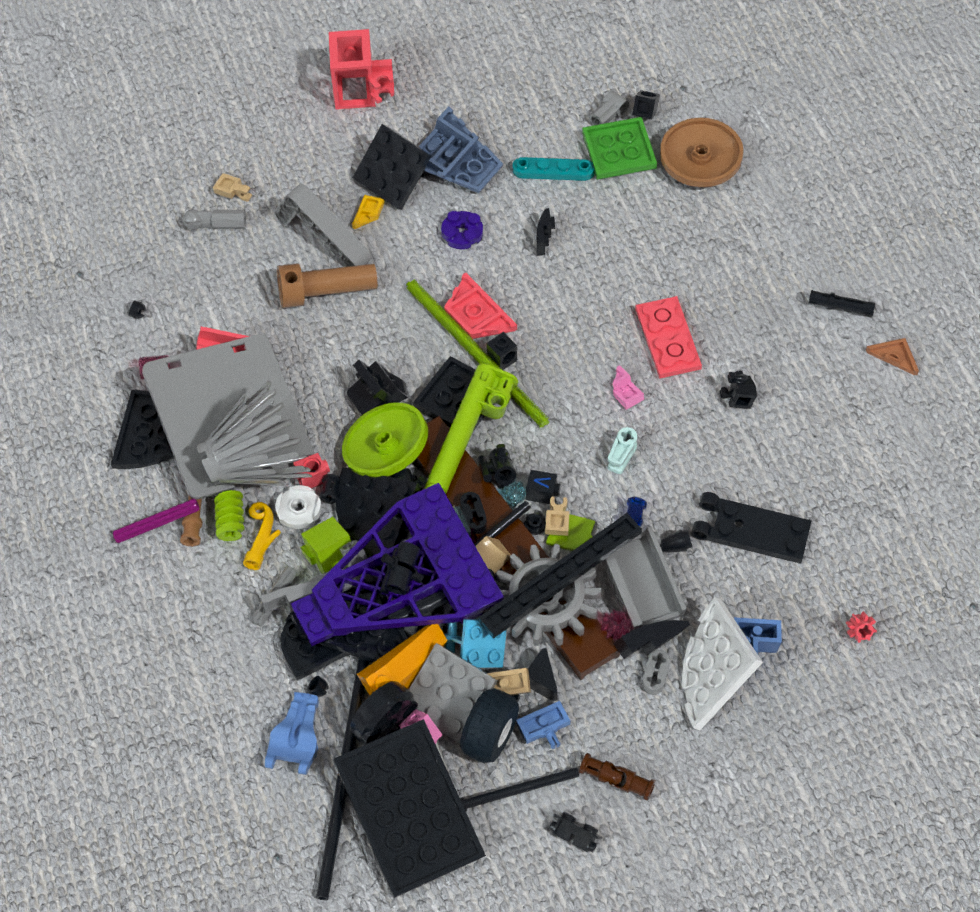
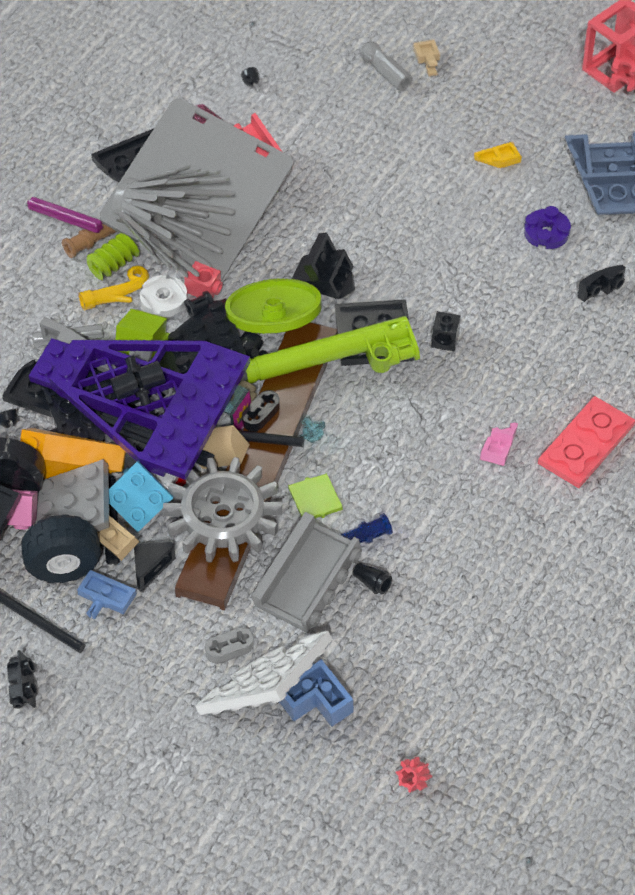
camera: 50 degrees right, 5 degrees down
light grey beam [275,183,372,267] -> none
medium nougat piece [277,263,378,308] -> none
black plate [352,124,432,210] -> none
lime axle [406,279,550,428] -> none
coral wing [444,273,517,339] -> none
black pin [477,444,517,489] -> none
black plate [478,513,642,638] -> none
black plate [524,514,546,535] -> none
black brick [526,470,561,504] -> none
tan plate [545,497,570,536] -> none
reddish brown piece [579,753,656,801] -> none
clear pink gear [601,609,631,640] -> none
light aqua piece [608,427,637,474] -> none
black slope [613,620,691,659] -> none
black hinge [691,492,812,564] -> none
black piece [719,371,757,409] -> none

